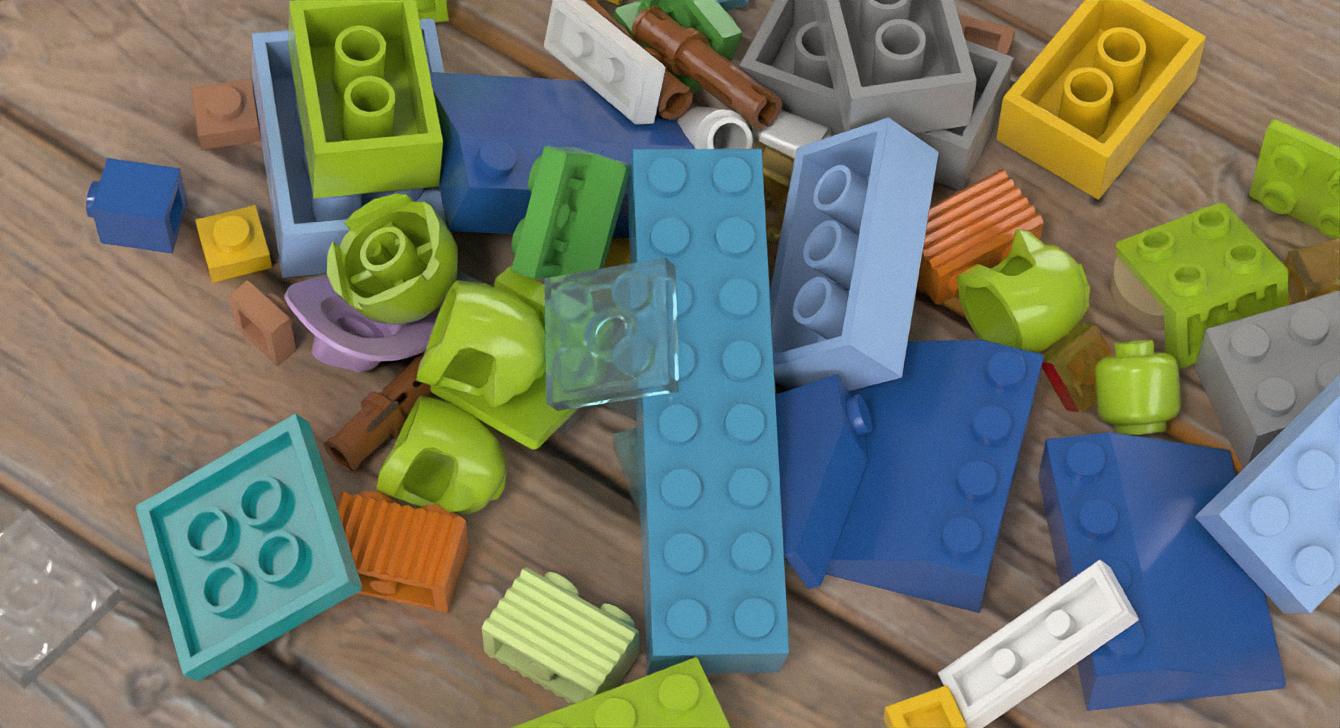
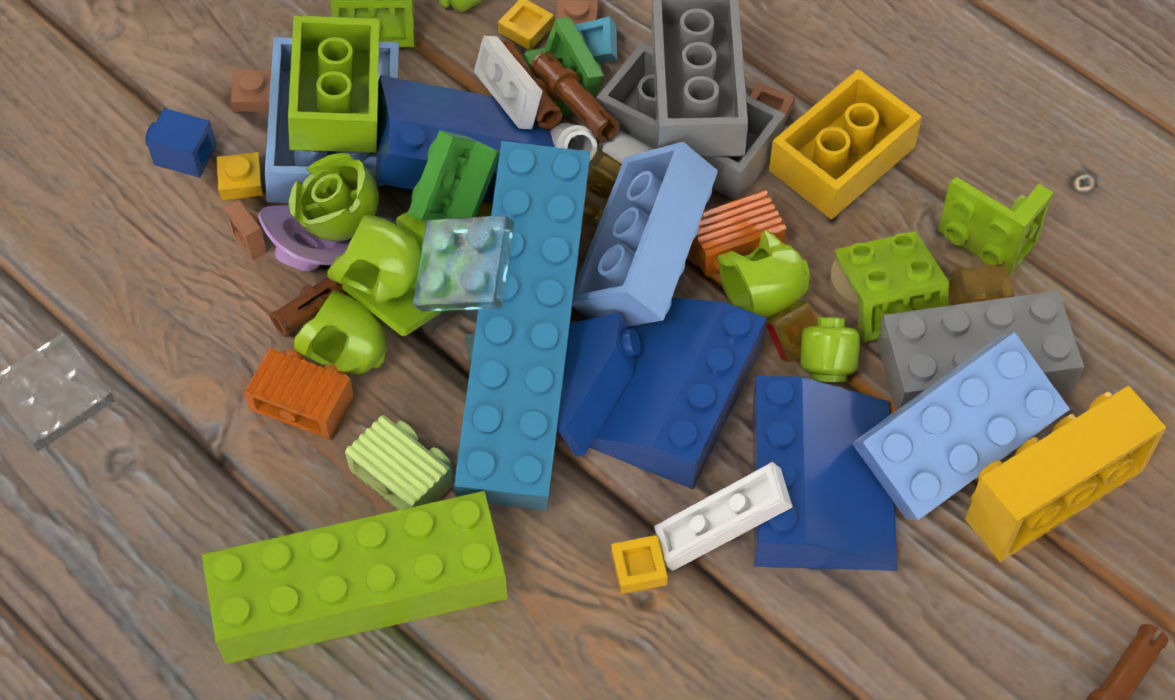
camera: 10 degrees right, 0 degrees up
teal plate [135,413,363,682] -> none

